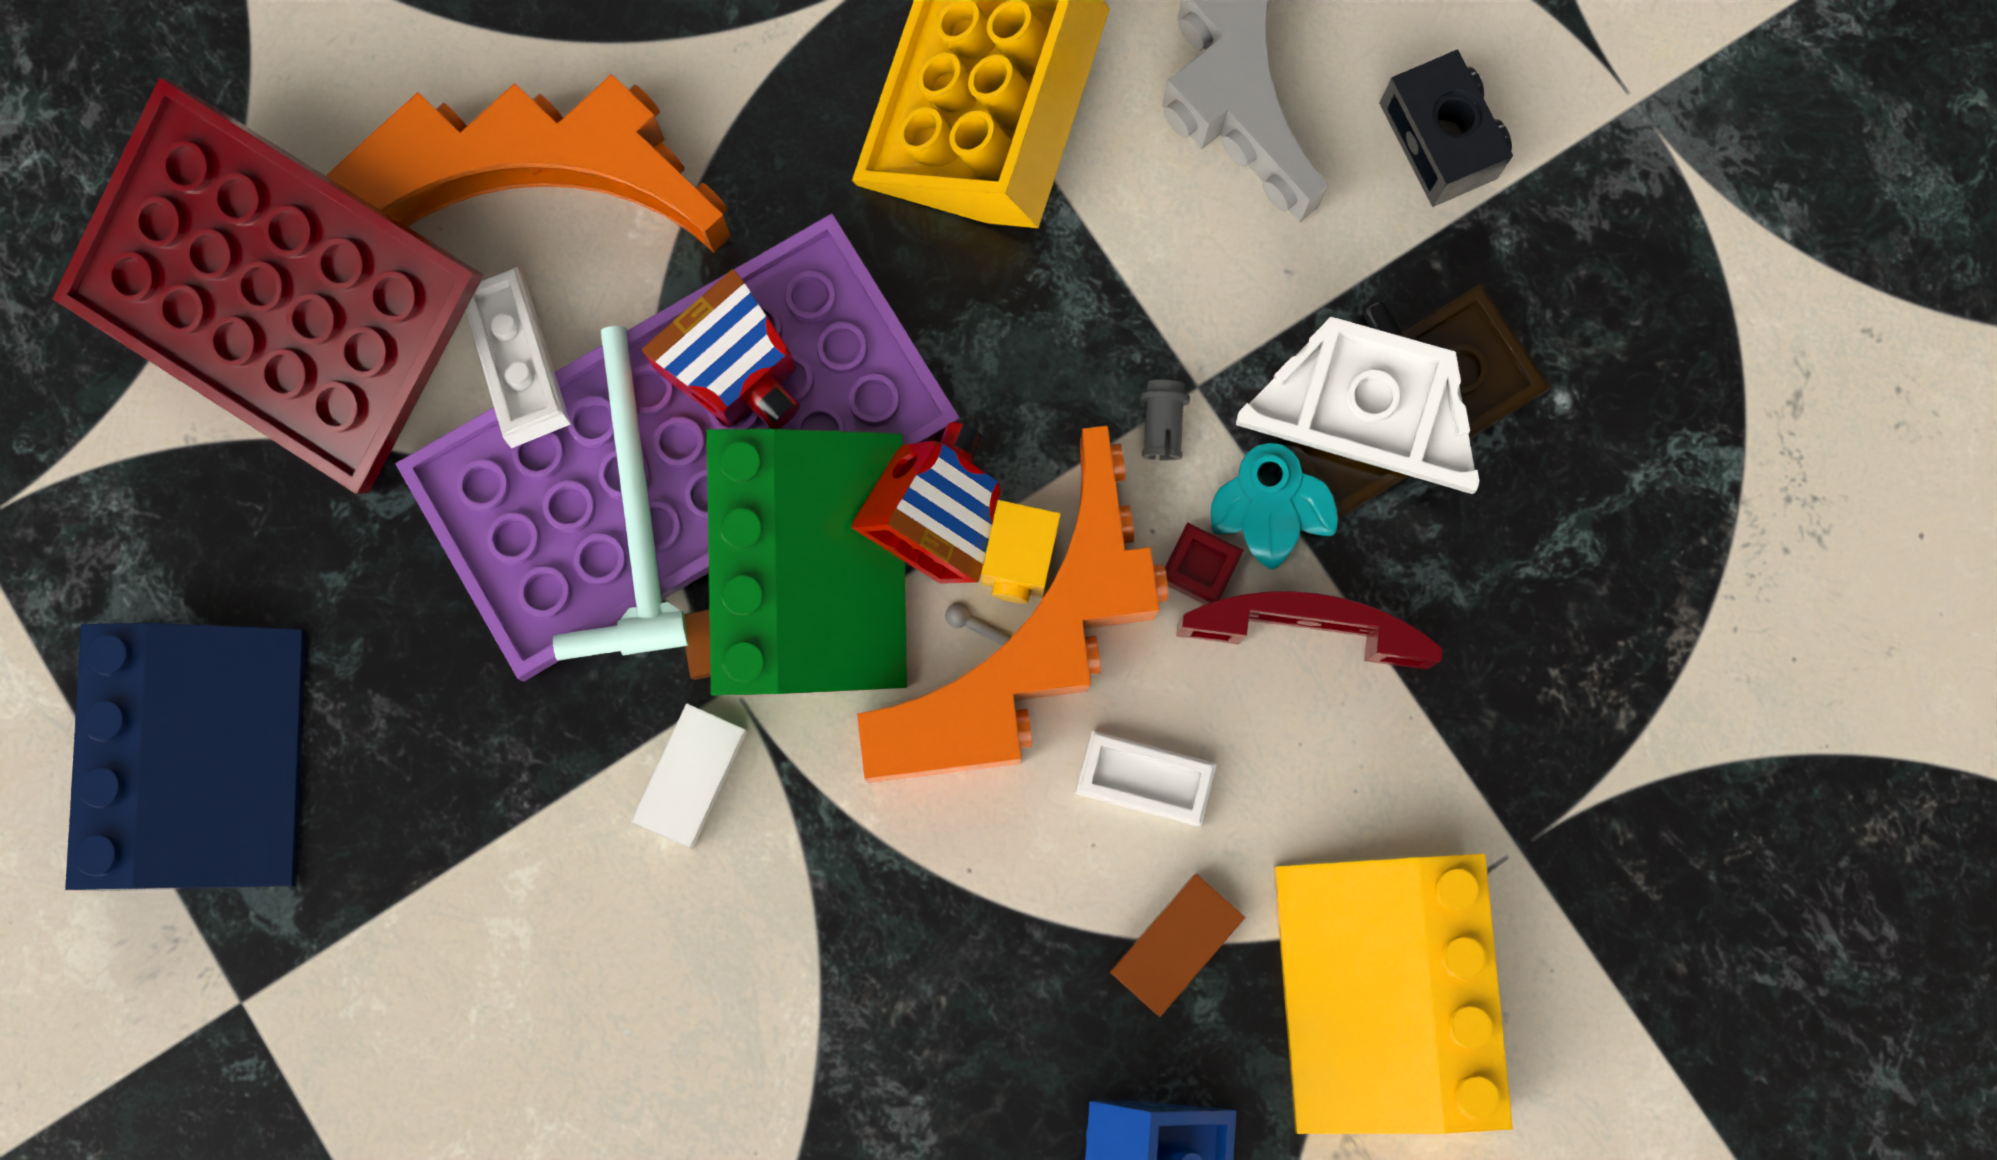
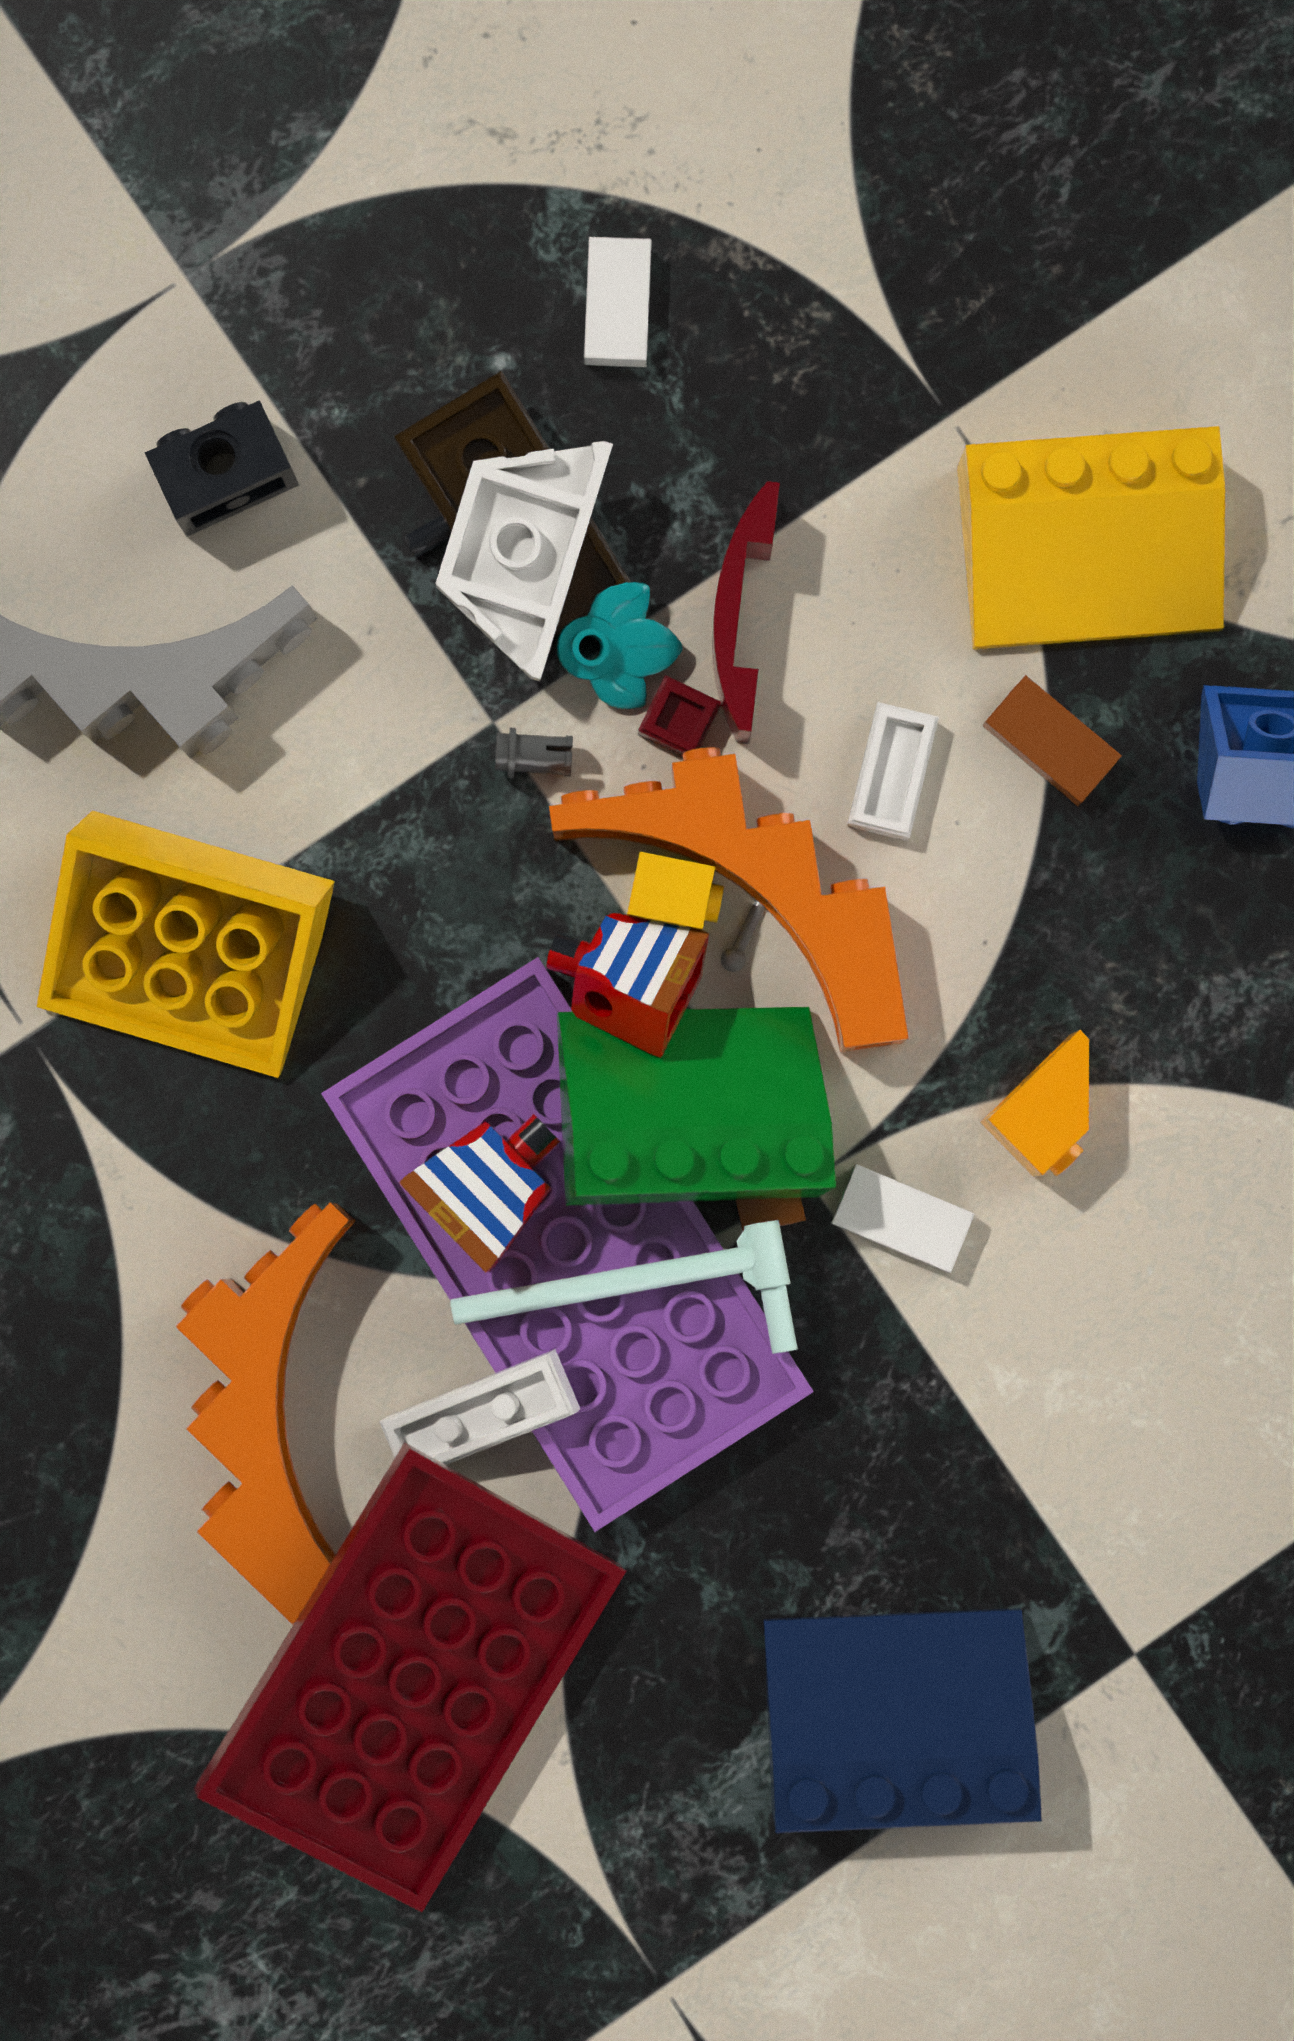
camera: 90 degrees left, 5 degrees up
none -> white tile [584,237,651,367]
none -> light orange slope [980,1030,1089,1177]

